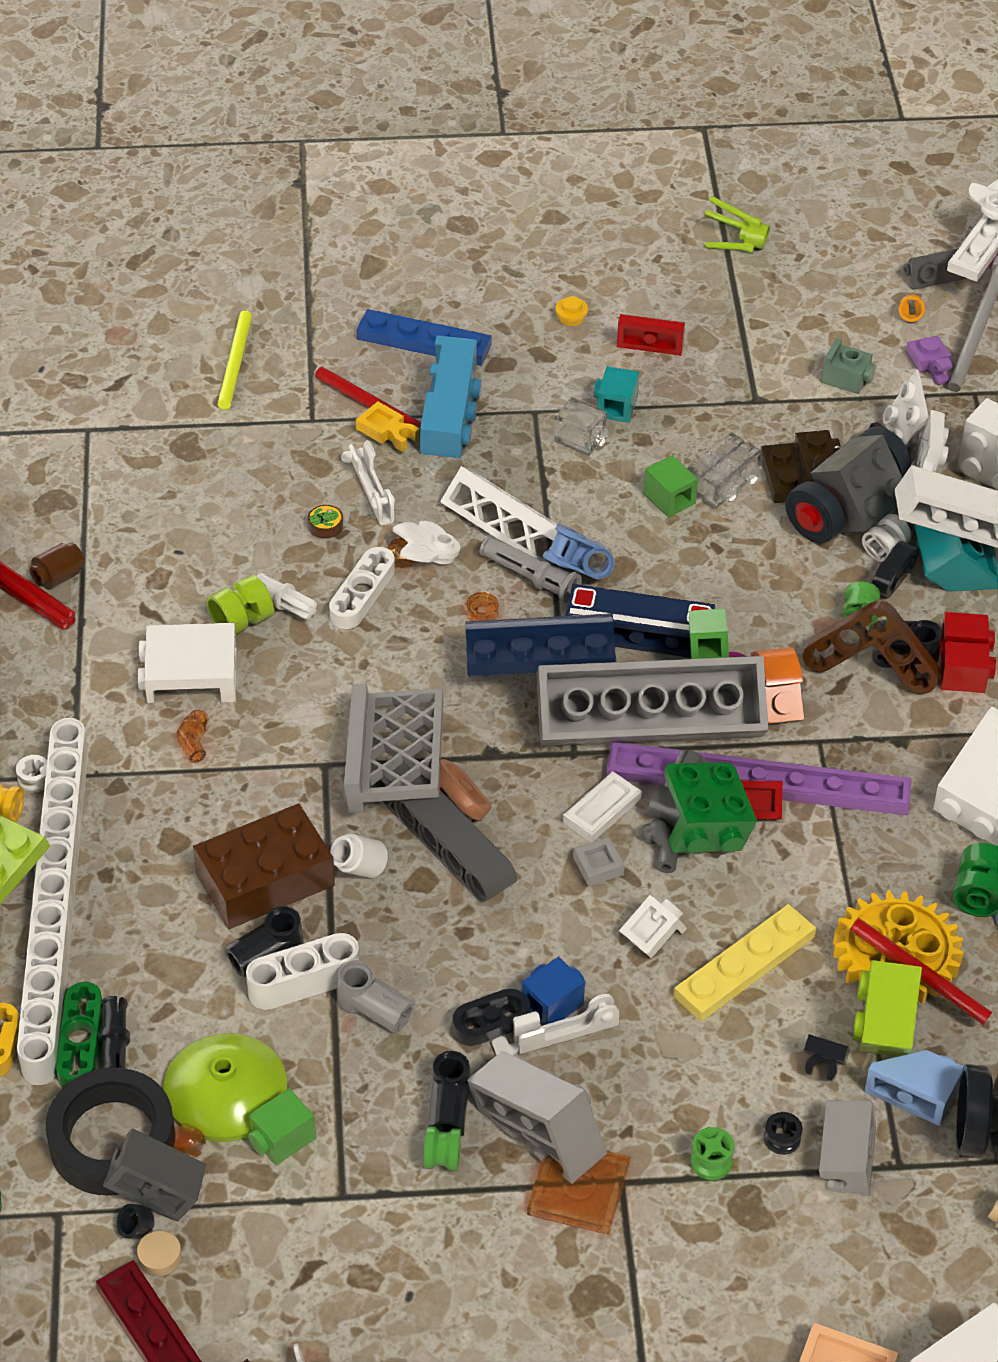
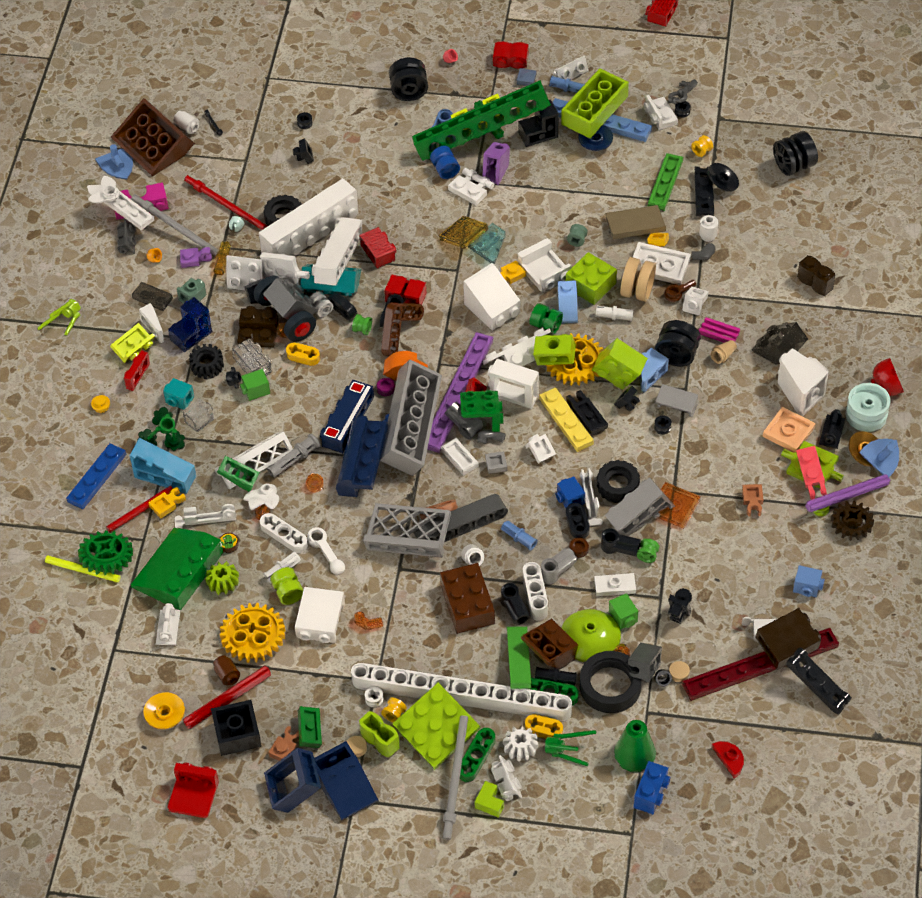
camera: 75 degrees left, 5 degrees up
medium blue piece [543,524,615,579] -> none
bright green brick [688,609,729,659] -> none
bright green wheel [691,1127,734,1180] -> none
red bar [850,917,992,1025] -> none
none -> green gear [78,530,133,575]
none -> neon yellow bracket [110,323,155,363]
none -> green slope [130,528,223,611]
none -> clear smoke plate [132,282,173,311]
none -> dark green plant [137,407,185,451]
none -> white slope [139,303,164,343]
none -> white hinge [156,603,180,645]
none -> clear blue brick [168,297,212,353]
none -> black tyre [189,344,224,379]
none -> lime gear [205,561,239,595]
none -> clear yellow axle [213,241,231,275]
none -> green slope [217,455,260,492]
none -> yellow gear [220,603,286,663]
none -> black plate [226,367,241,389]
none -> yellow beam [286,343,320,366]
none -> white piece [307,527,345,575]
none -> white bracket [482,328,551,367]
none -> white window [488,359,539,409]
none -> medium blue axle [501,521,538,550]
none -> bright green tile [507,627,531,689]
none -> reddish brown slope [521,618,578,669]
none -> lime brick [533,334,576,365]
none -> black hinge [566,390,608,436]
none -> reddish brown tile [569,538,589,558]
none -> white plate [594,573,636,597]
none -> black tyre [597,460,640,503]
none -> black hips [668,588,692,624]
none -> nougat plate [742,484,764,516]

